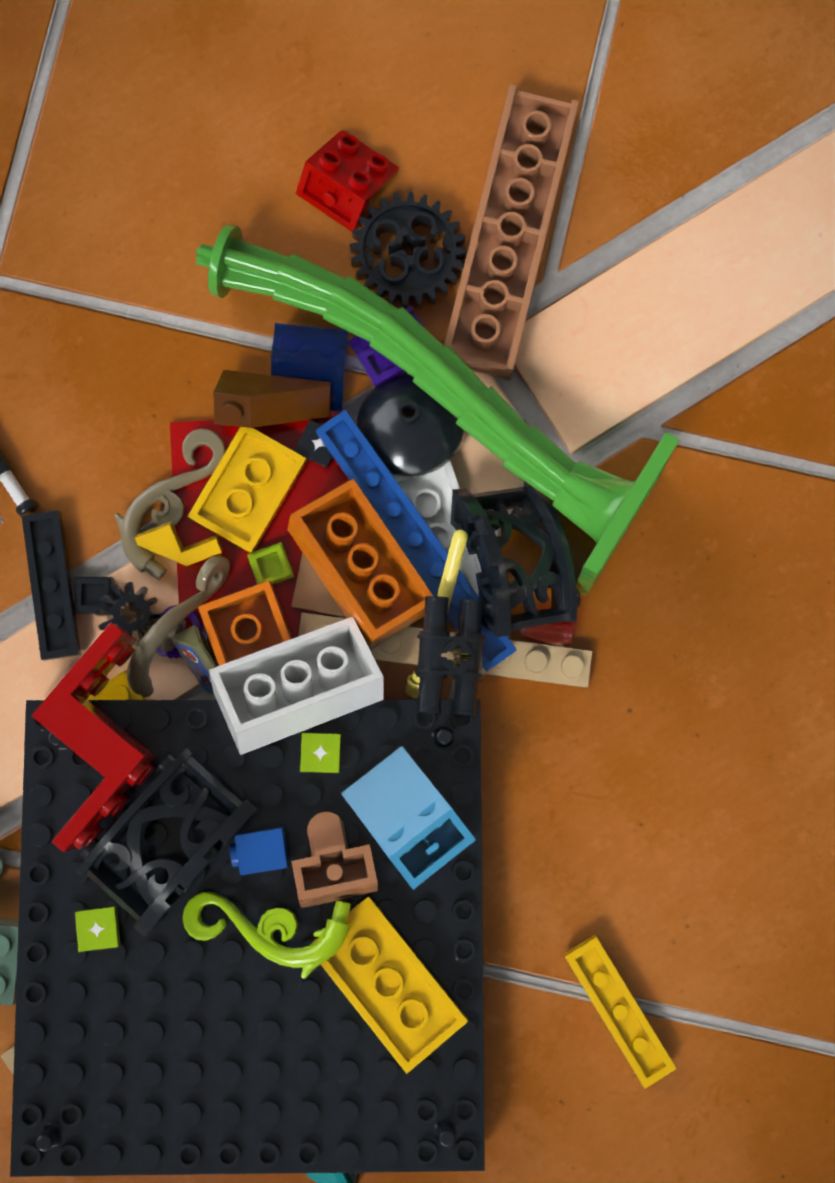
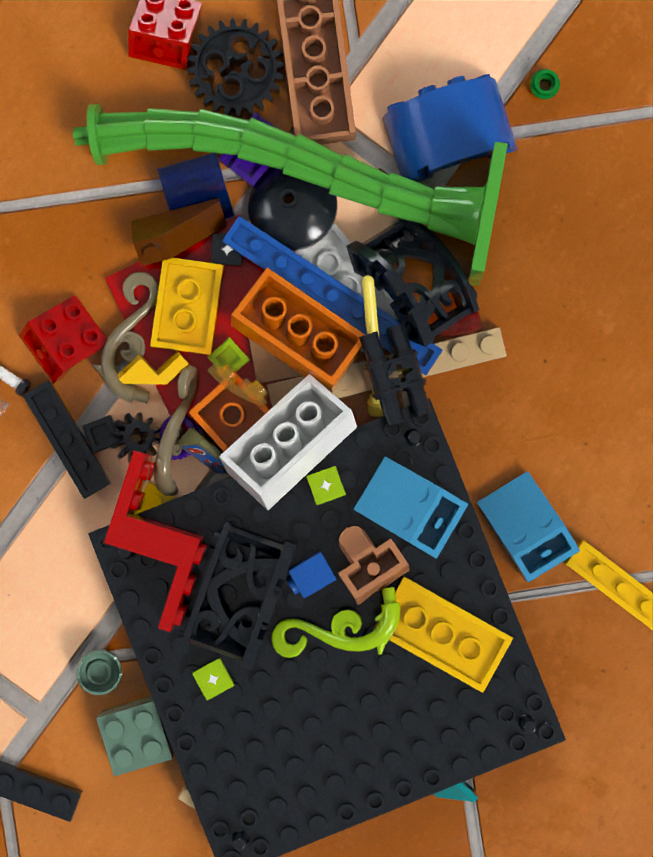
camera: 15 degrees left, 5 degrees up
none -> red bracket [19,296,107,384]
none -> clear yellow slope [207,362,268,406]
none -> blue cylinder [382,74,518,182]
none -> dark azure slope [477,471,580,582]
none -> green plate [530,69,560,100]

